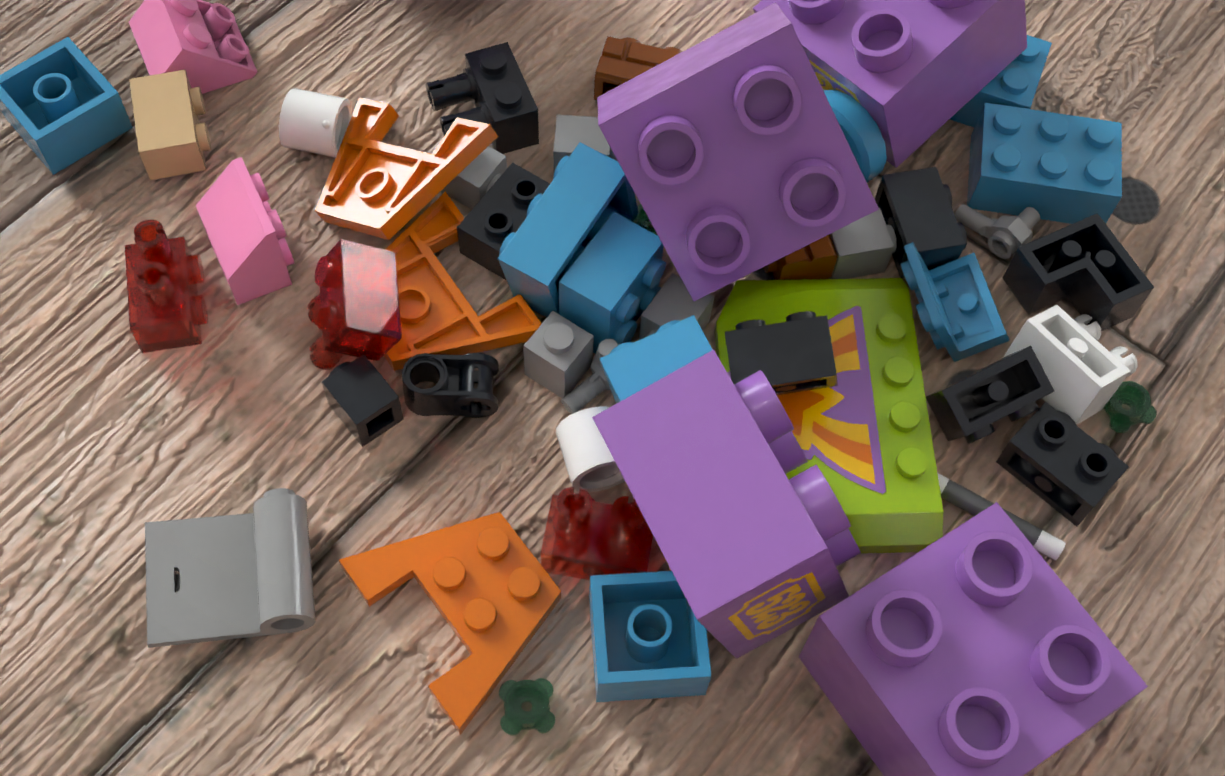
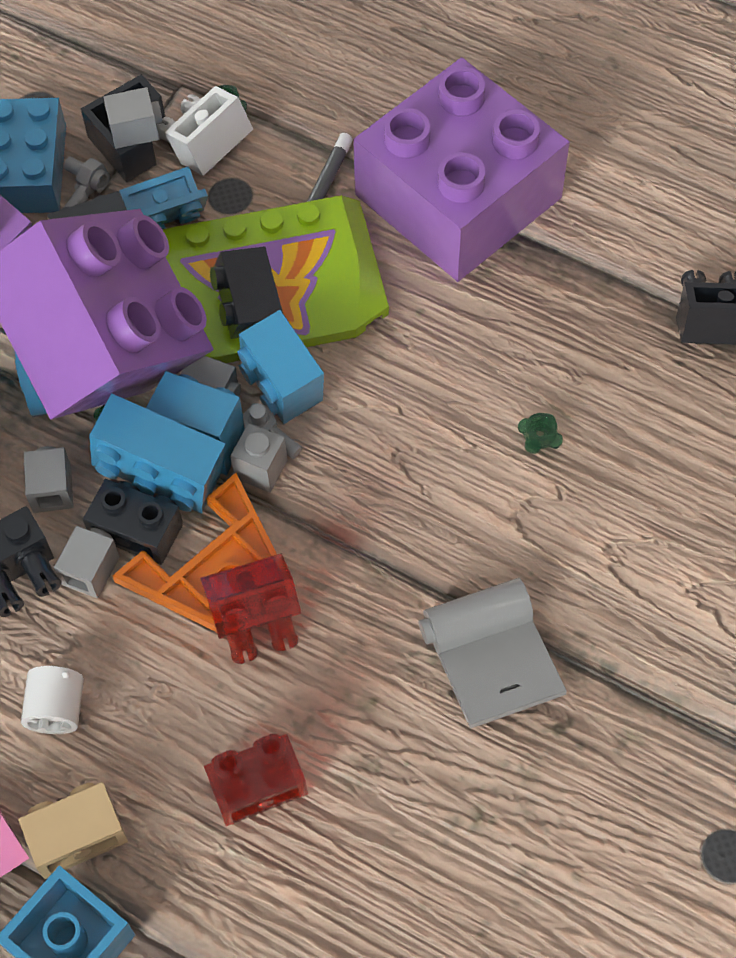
camera: 95 degrees left, 0 degrees up
bright pink slope [196,157,294,305] -> none
orange wing [315,98,499,240] -> none
black brick [321,354,404,447] -> none
orange wing [339,512,561,735] -> none
black piece [402,353,499,418] -> none
clear red brick [541,487,653,580] -> none
white piece [556,406,625,492] -> none
dark azure brick [589,571,712,702] -> none
medium lavender brick [592,349,861,659] -> none
black brick [926,346,1055,444] -> none
black brick [996,402,1129,527] -> none
none -> light grey brick [103,87,163,149]

